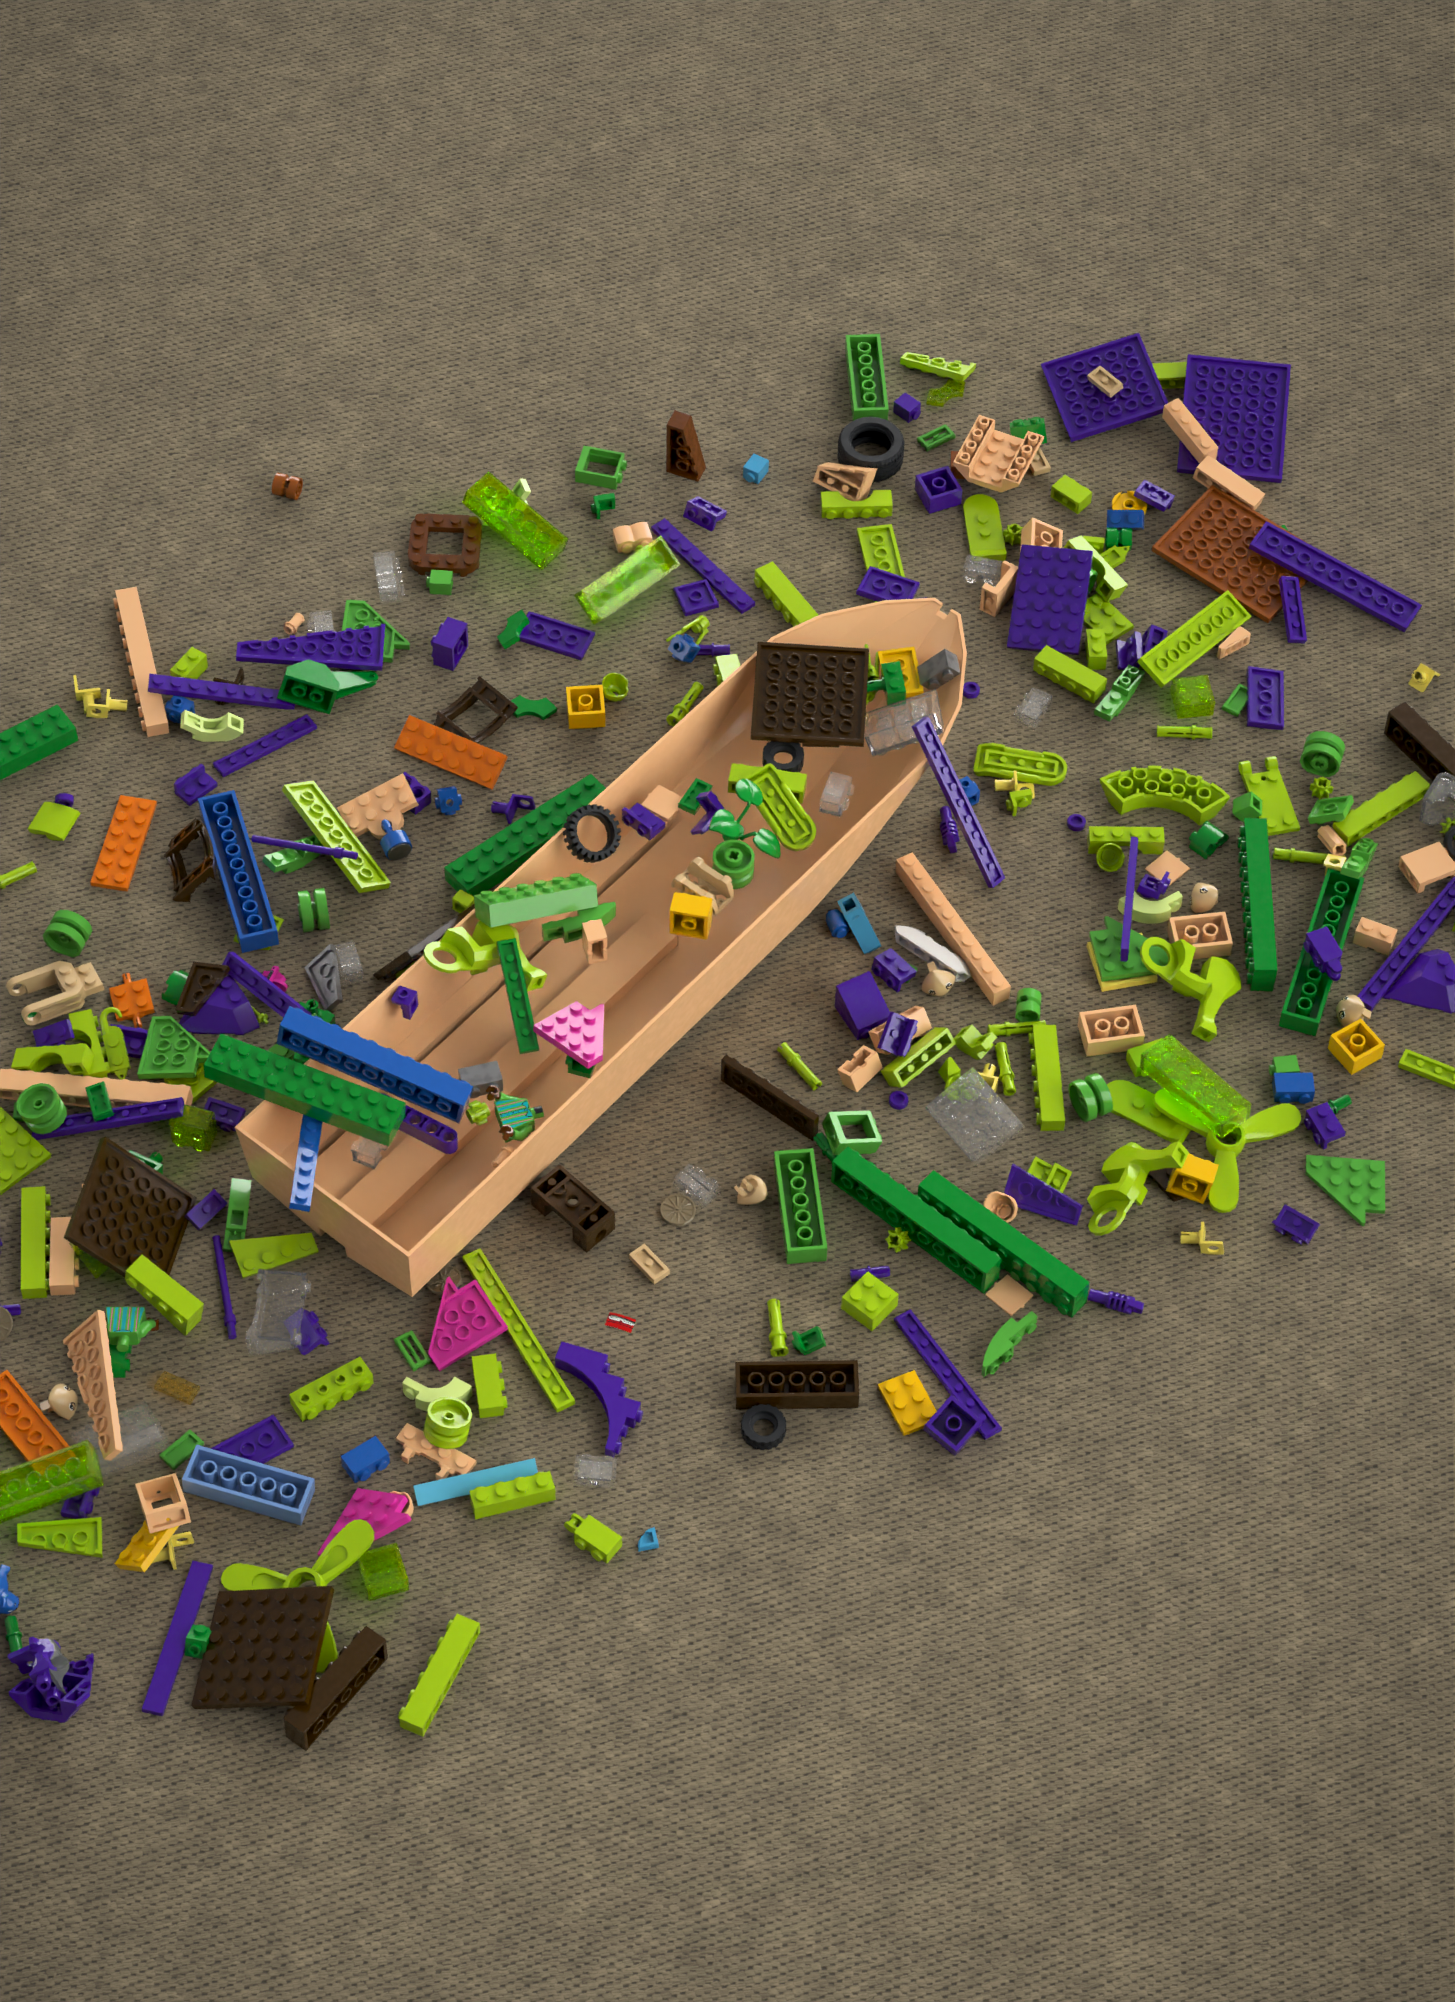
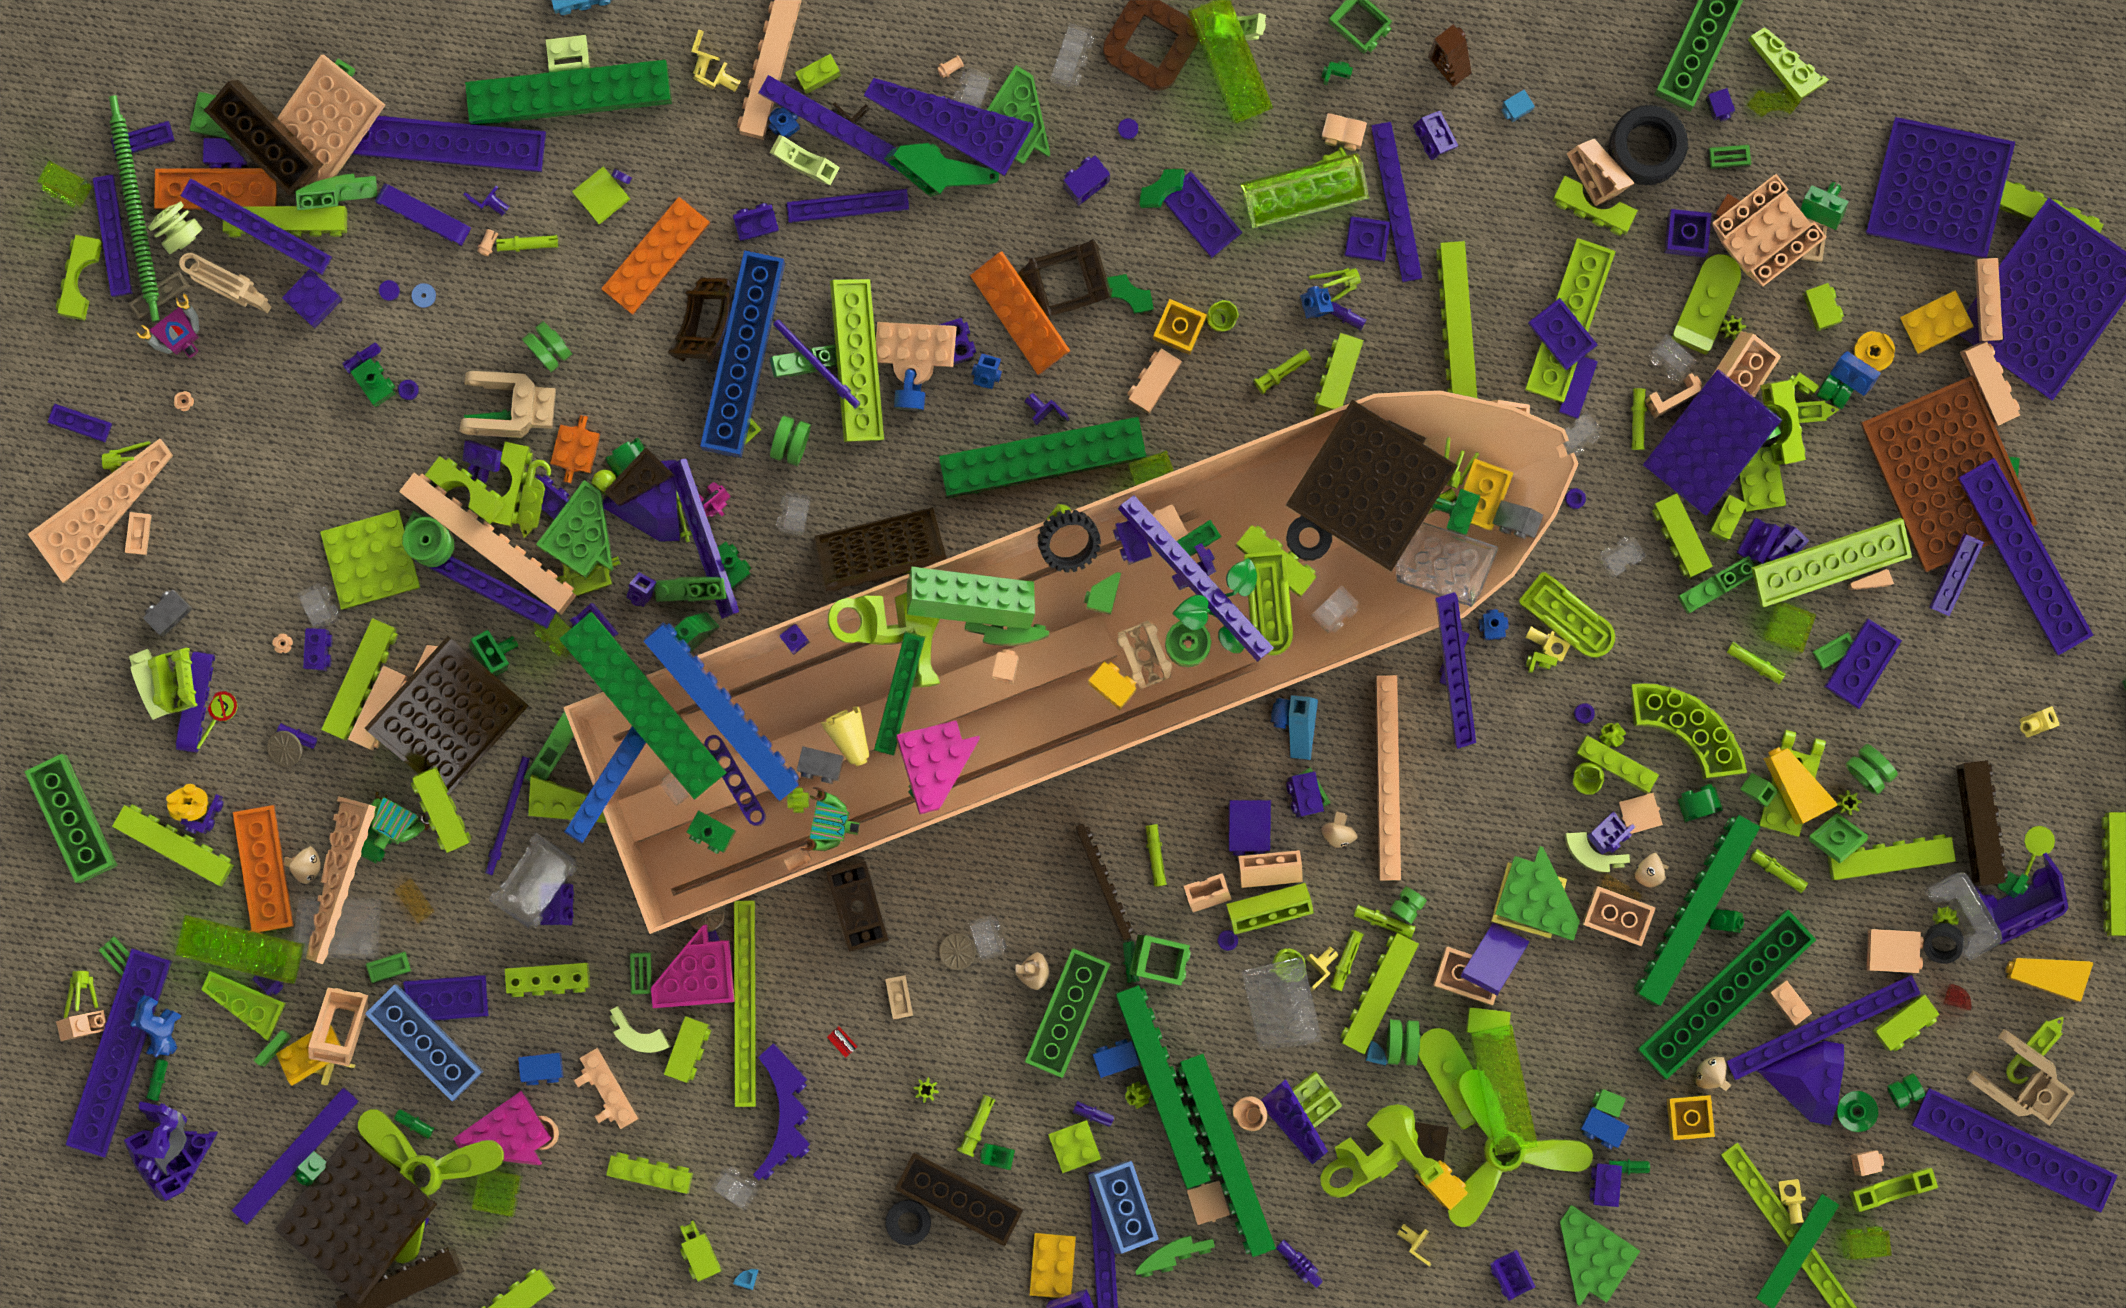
camera: 30 degrees right, 30 degrees up
green plate [85,1081,114,1122] -> none
dark purple plate [185,1189,228,1230] -> none
flat silver wing [304,944,343,1011] -> none
medium azure tile [413,1458,538,1506] -> none
lime wheel [423,1397,472,1449] -> none
bright green brick [426,570,453,595] -> none
lime slope [452,890,474,913] -> none
dark purple bracket [877,1012,918,1057] -> none
white brick [895,925,971,982] -> none
lime slope [938,1057,961,1083] -> none
lime brick [954,1025,997,1060] -> none
tan plate [1087,366,1123,398] -> none
dark purple tile [1120,837,1138,962] -> none
dark purple bracket [1133,480,1175,512] -> none
lime animal [1140,937,1241,1043] -> none
dark purple hinge [1304,926,1343,981] -> none
light nougat axle [1317,825,1347,856] -> none
light yellow bracket [1324,854,1346,876] -> none
bright green slope [1340,838,1378,879] -> none
none -> bright green tile [254,1030,291,1067]
none -> green axle [394,1109,435,1139]
none -> lime piece [592,469,616,495]
none -> green brick [686,810,736,854]
none -> light yellow cone [821,706,869,766]
none -> lime gear [914,1077,939,1103]
none -> bright green slope [1084,572,1121,615]
none -> medium blue brick [1088,1161,1159,1254]
none -> blue brick [1093,1039,1140,1078]
none -> dark purple tile [1118,118,1138,140]
none -> plate [1118,495,1274,662]
none -> light nougat brick [1127,348,1182,415]
none -> dark azure tile [1366,1041,1387,1065]
none -> tile [1461,923,1530,996]
none -> lime gear [1599,723,1626,747]
none -> lime pin [1631,388,1647,450]
none -> green bracket [1710,909,1744,933]
none -> yellow slope [1763,747,1837,825]
none -> yellow plate [1900,290,1974,354]

